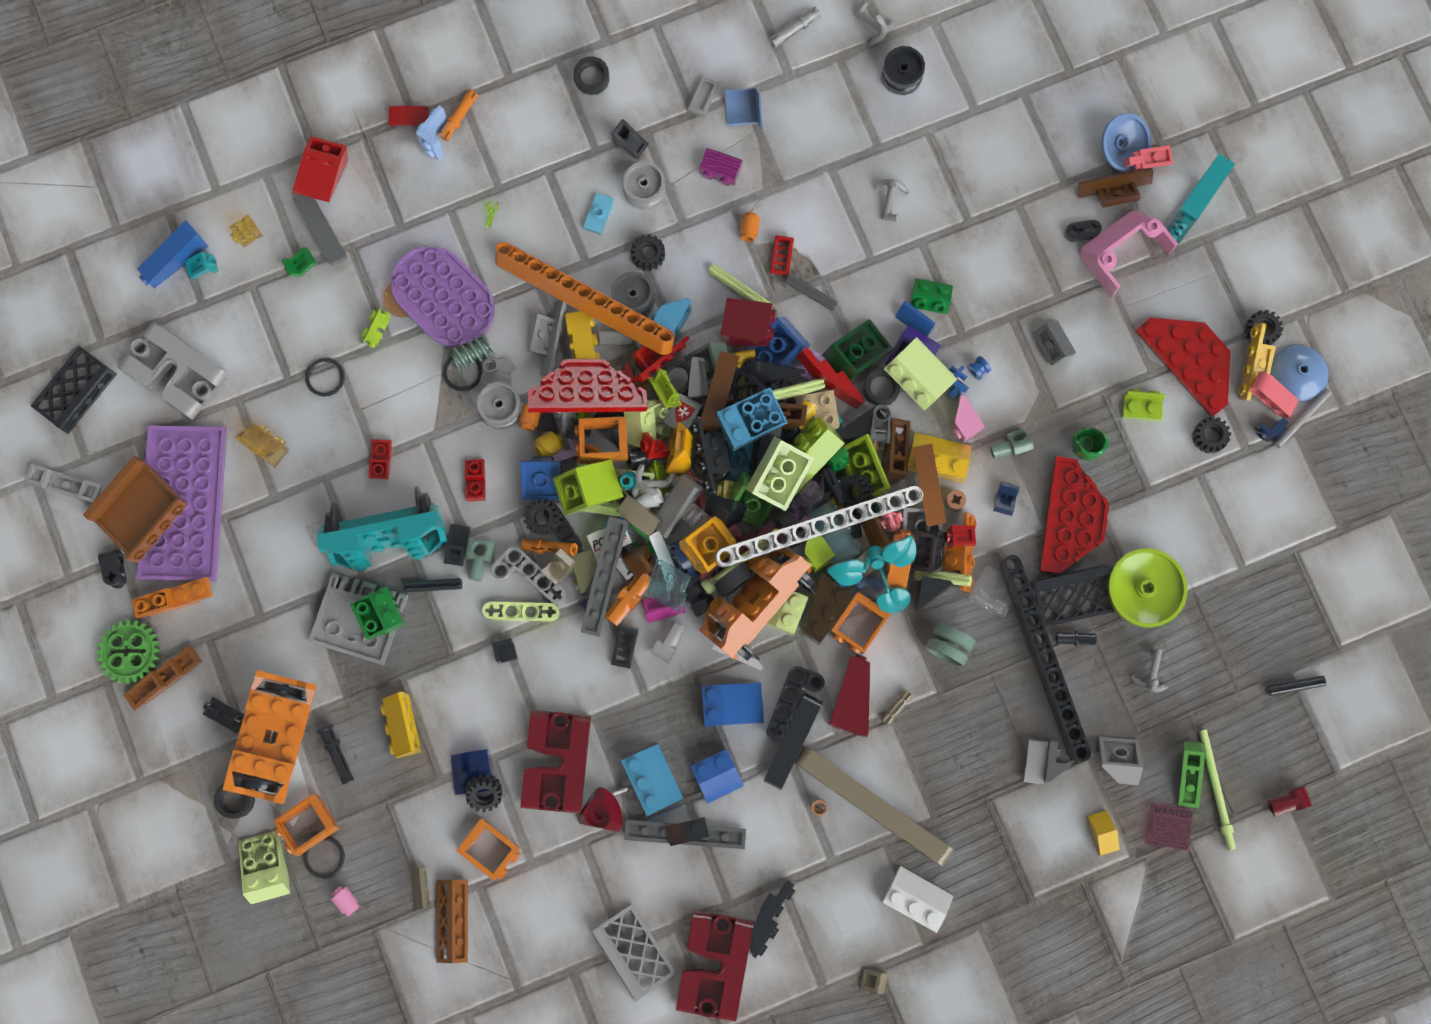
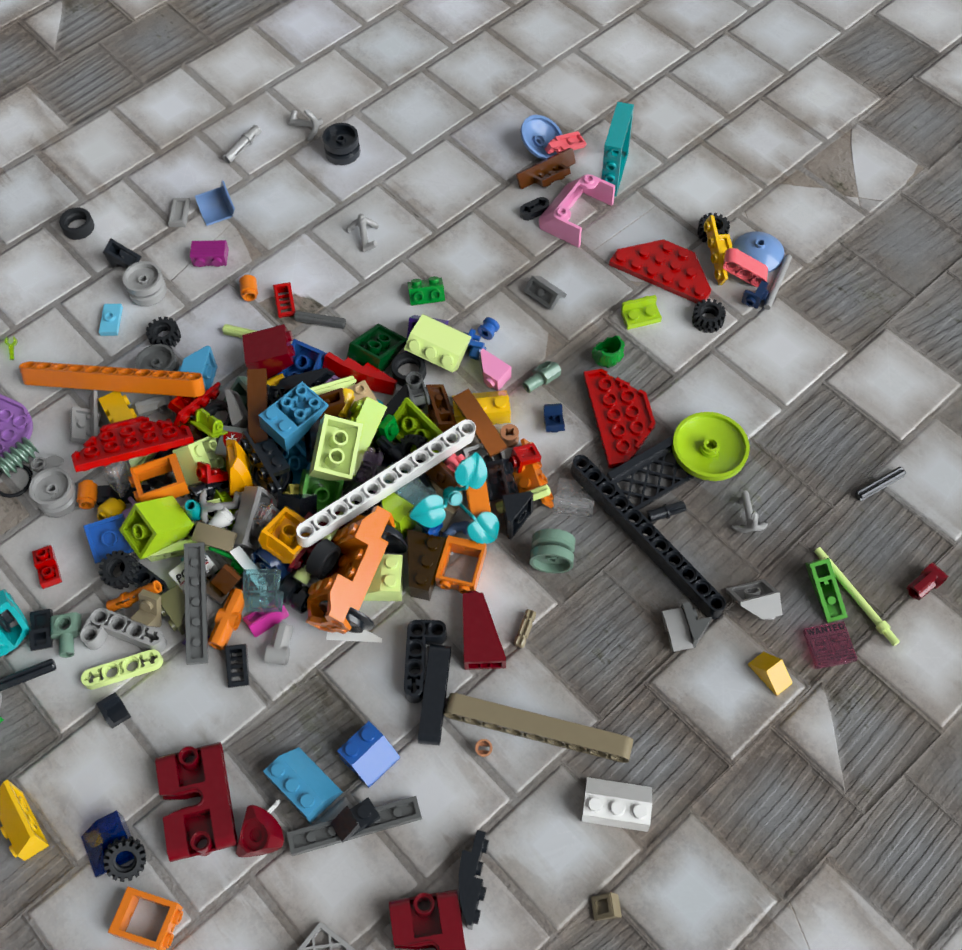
camera: 20 degrees left, 20 degrees down
blue slope [702,683,764,728] -> none
blue slope [895,301,935,337] -> none

